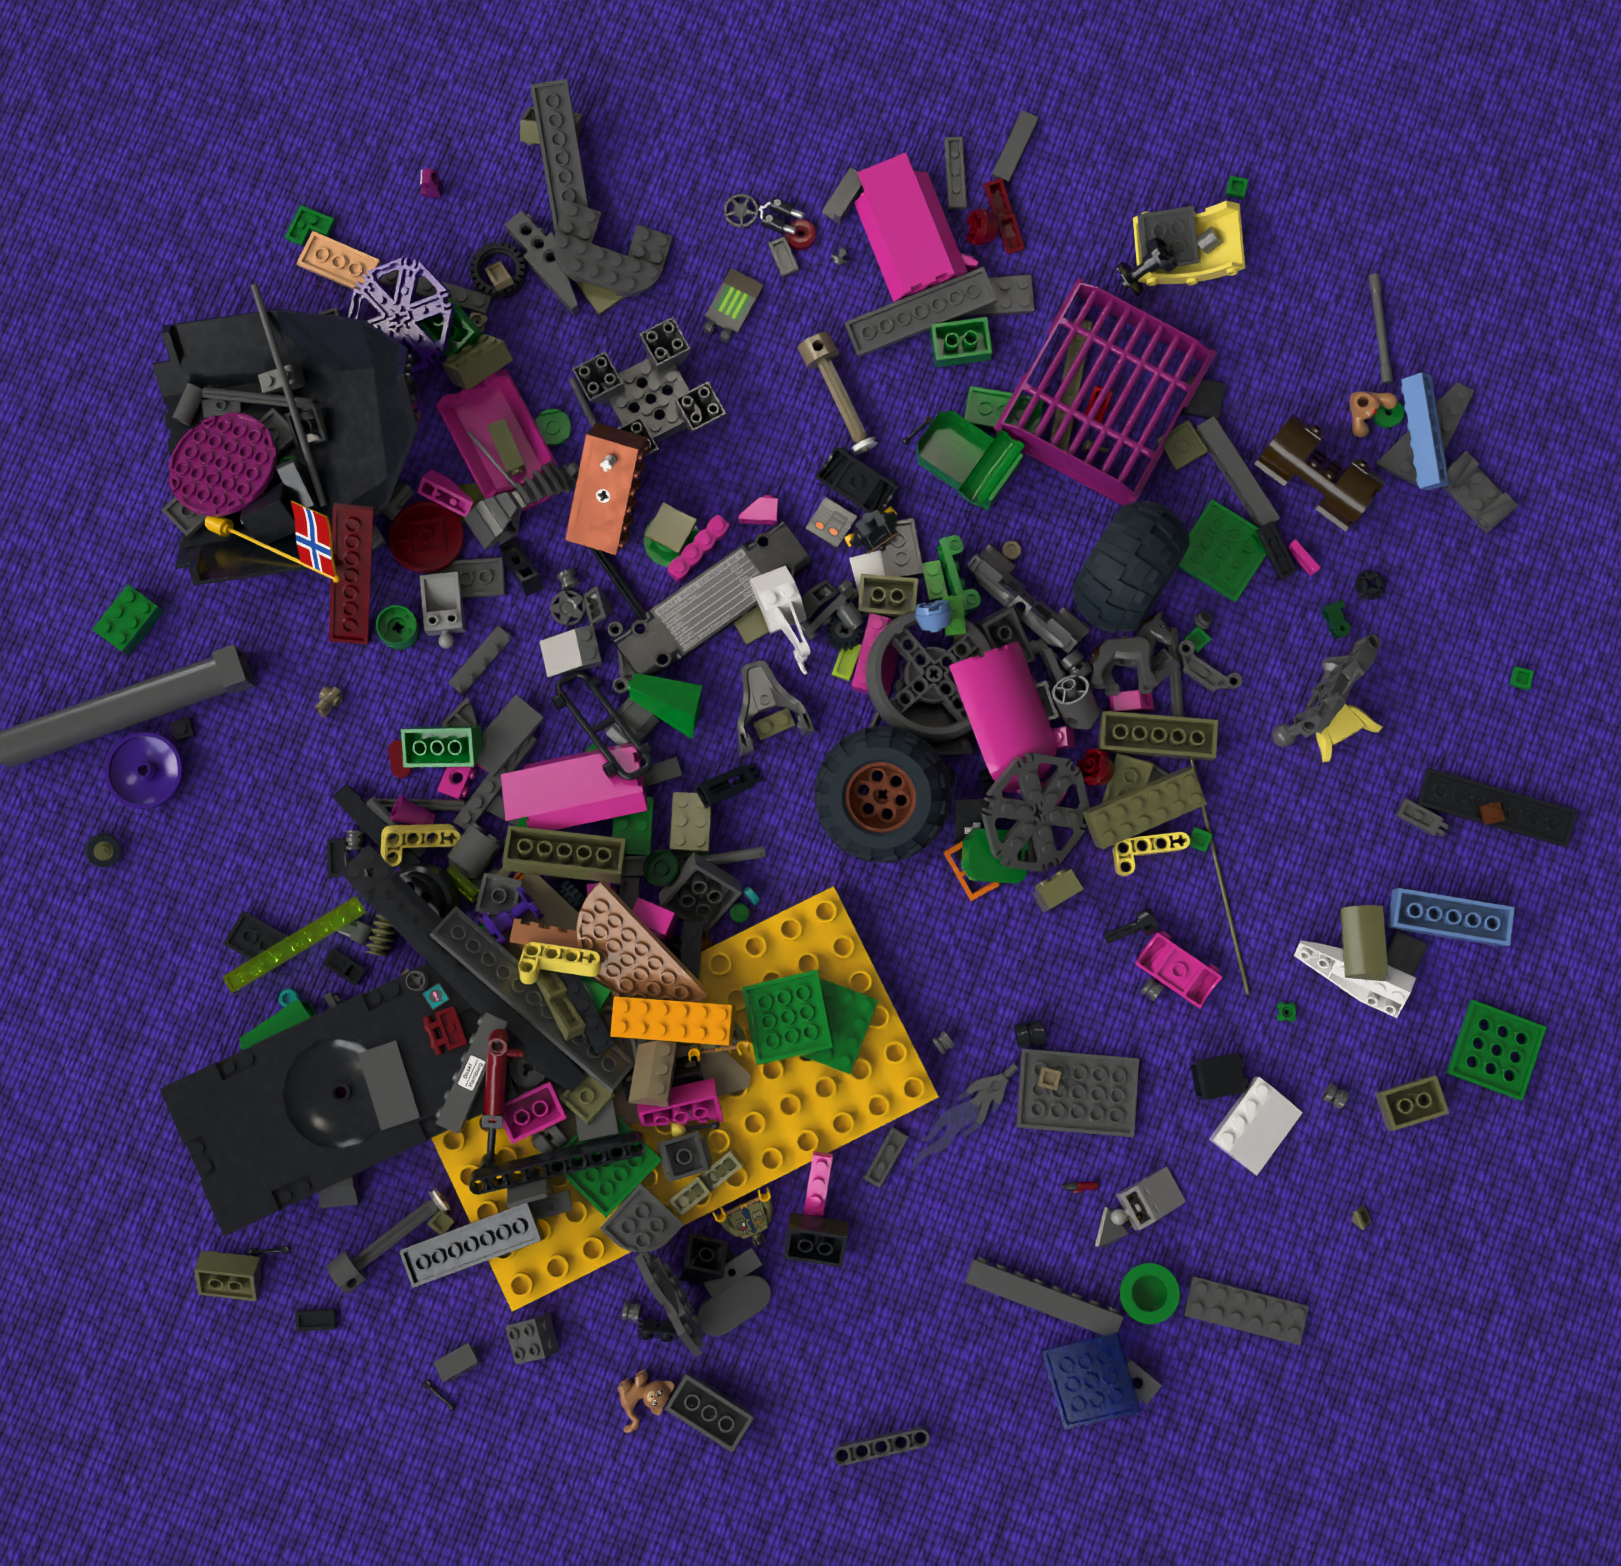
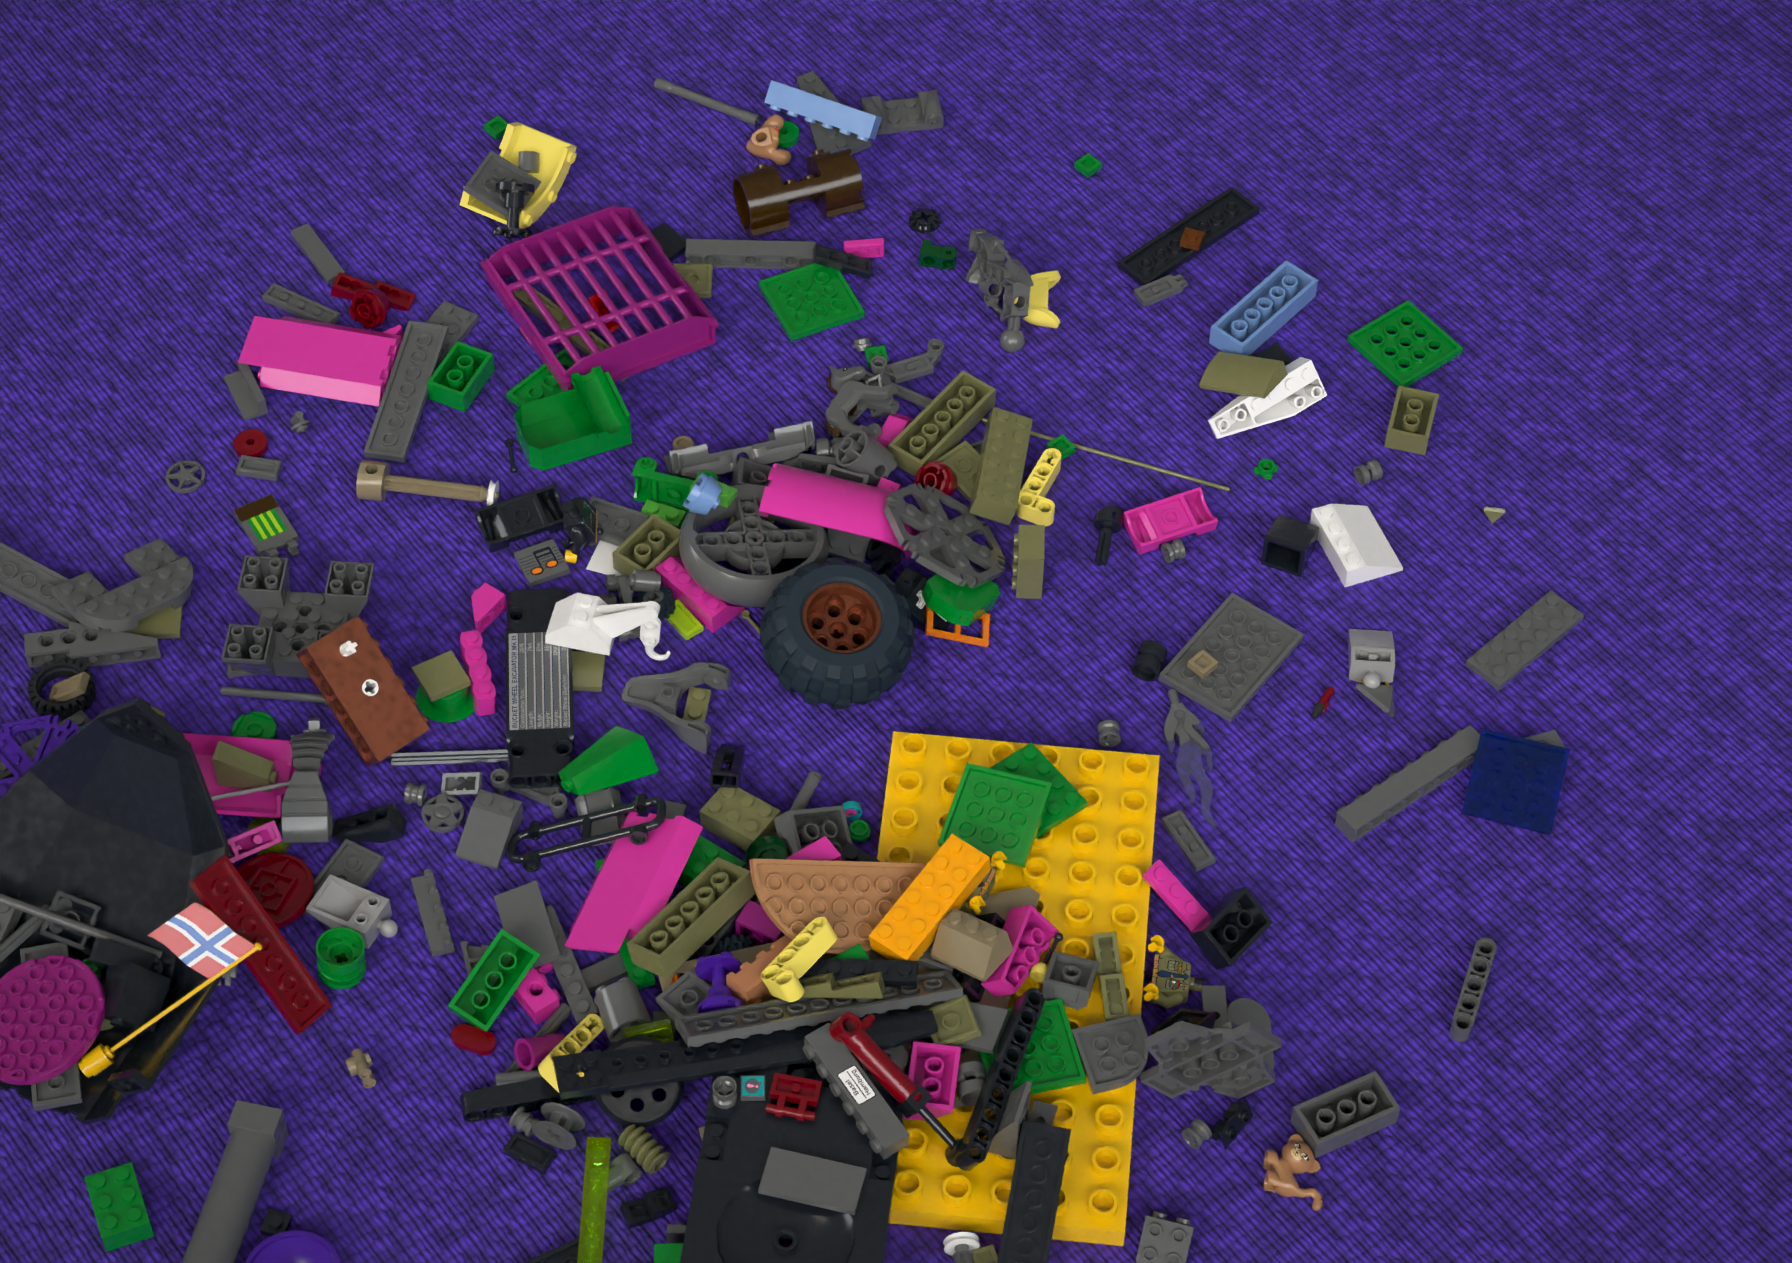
camera: 60 degrees left, 30 degrees down
black piece [759,197,804,235] -> none
black wheel [1073,500,1190,633] -> none
green hose [1120,1263,1180,1324] -> none

